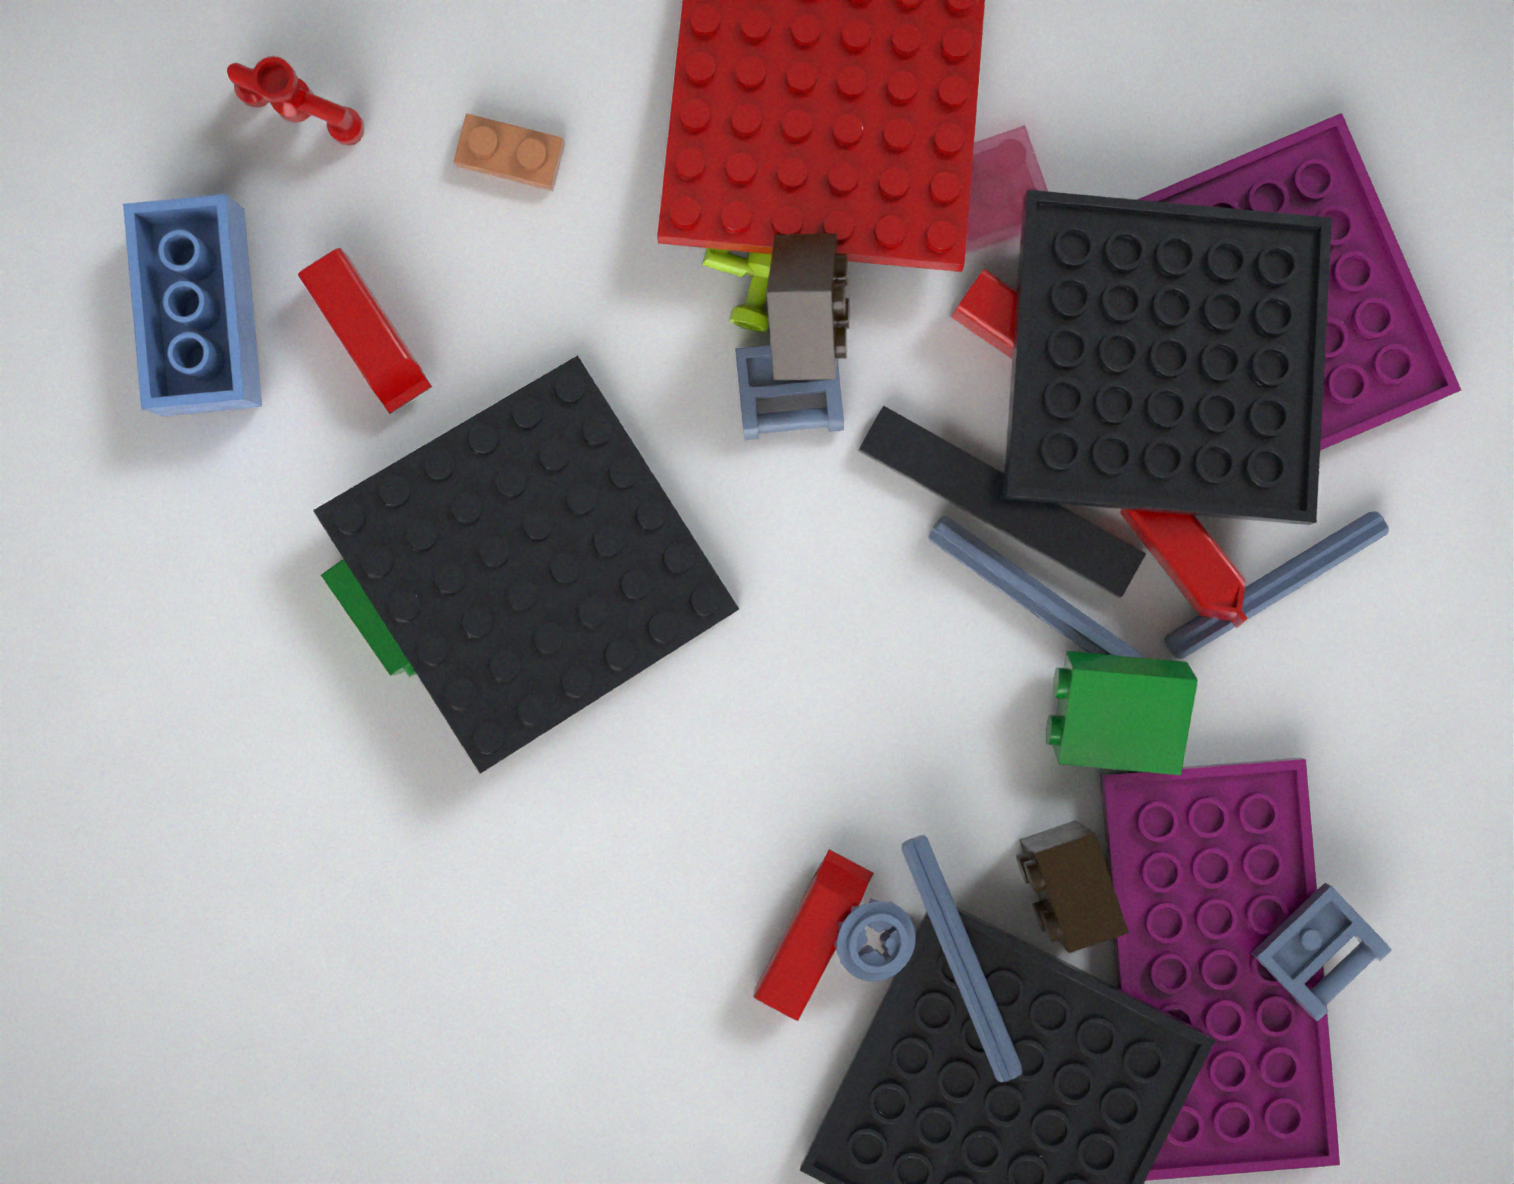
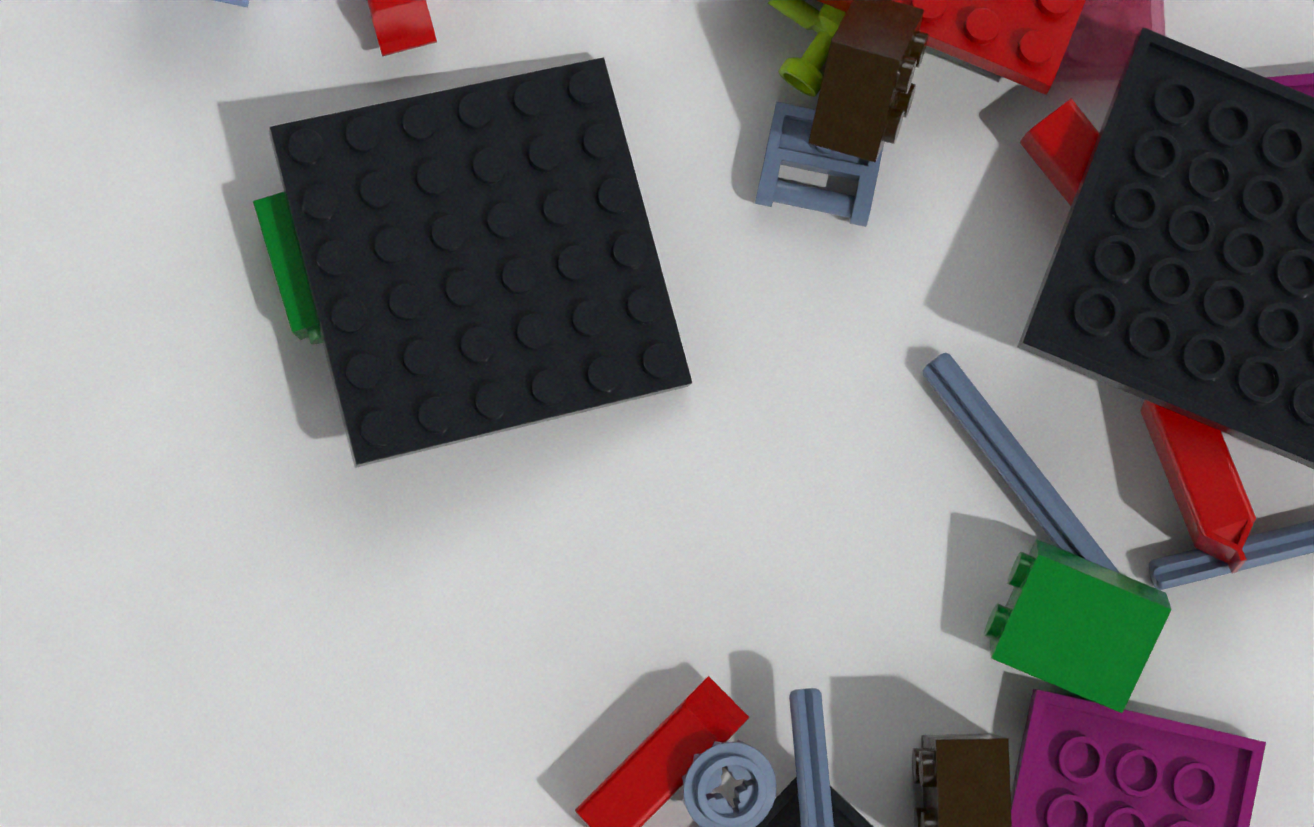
camera: 15 degrees right, 5 degrees down
black tile [858,406,1146,598] -> none

